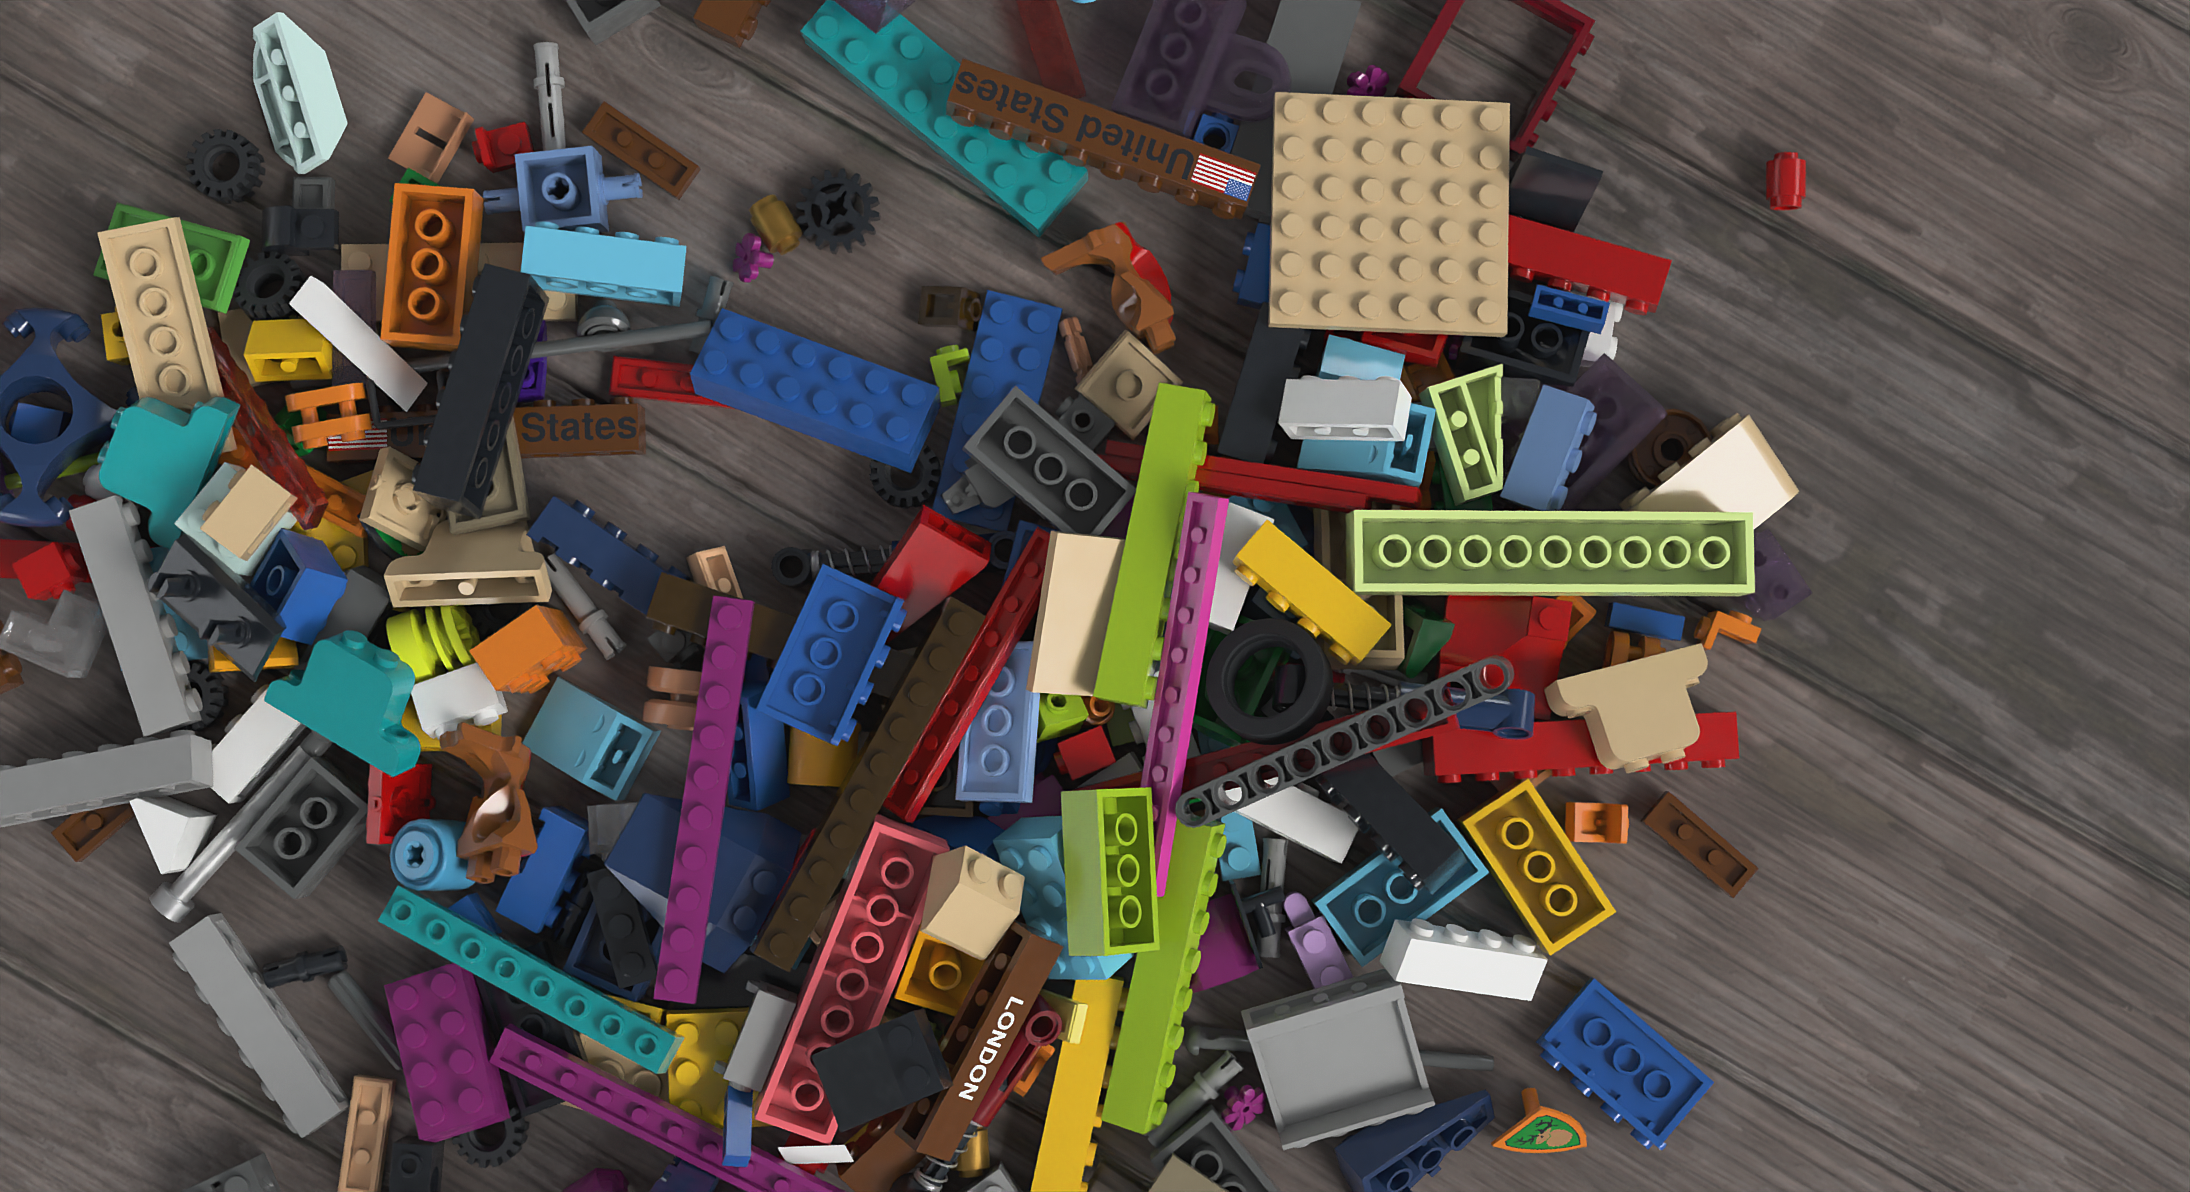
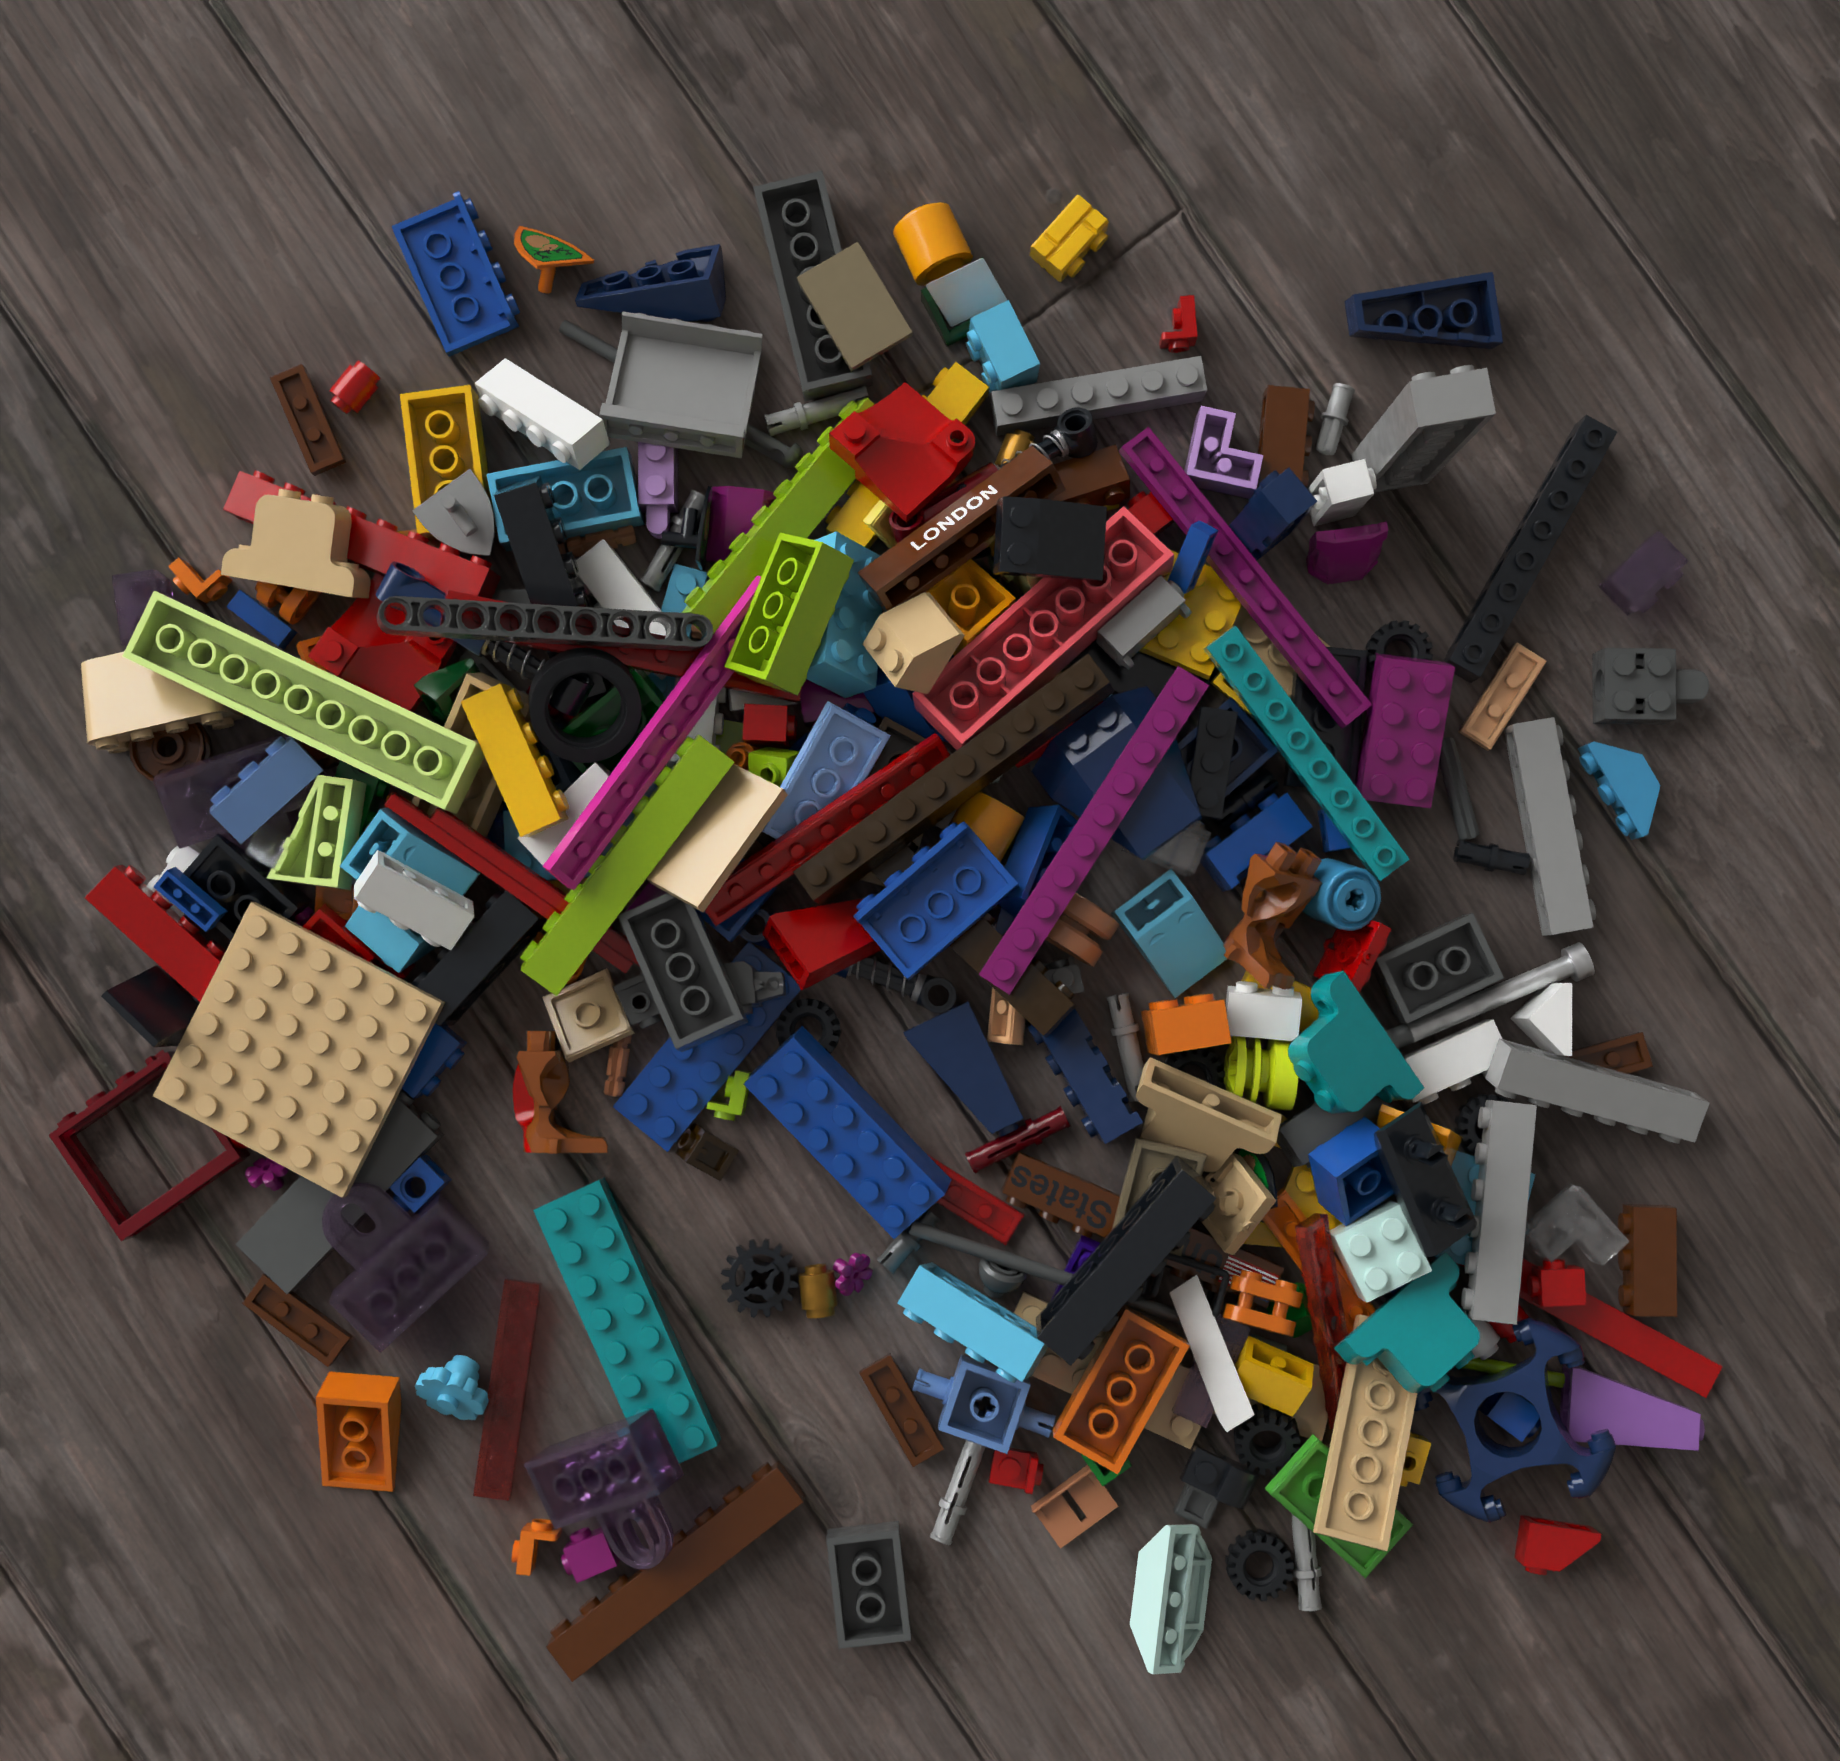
camera: 160 degrees left, 0 degrees up
tan brick [200,465,298,561] -> none
white sticker [778,1145,853,1164] -> none
reddish brown brick [946,58,1261,220] -> none
magenta plant [1221,1085,1267,1131] -> none
orange bracket [1565,802,1629,844] -> none
none -> red brick [329,360,381,415]
none -> light grey shield [412,469,495,556]
none -> nougat axle [567,525,636,557]
none -> red slope [829,382,975,523]
none -> dark blue slope [903,1002,1024,1137]
none -> dark red pin [965,1106,1071,1174]
none -> light grey pin [1291,1513,1322,1611]
none -> dark azure slope [1578,741,1661,840]

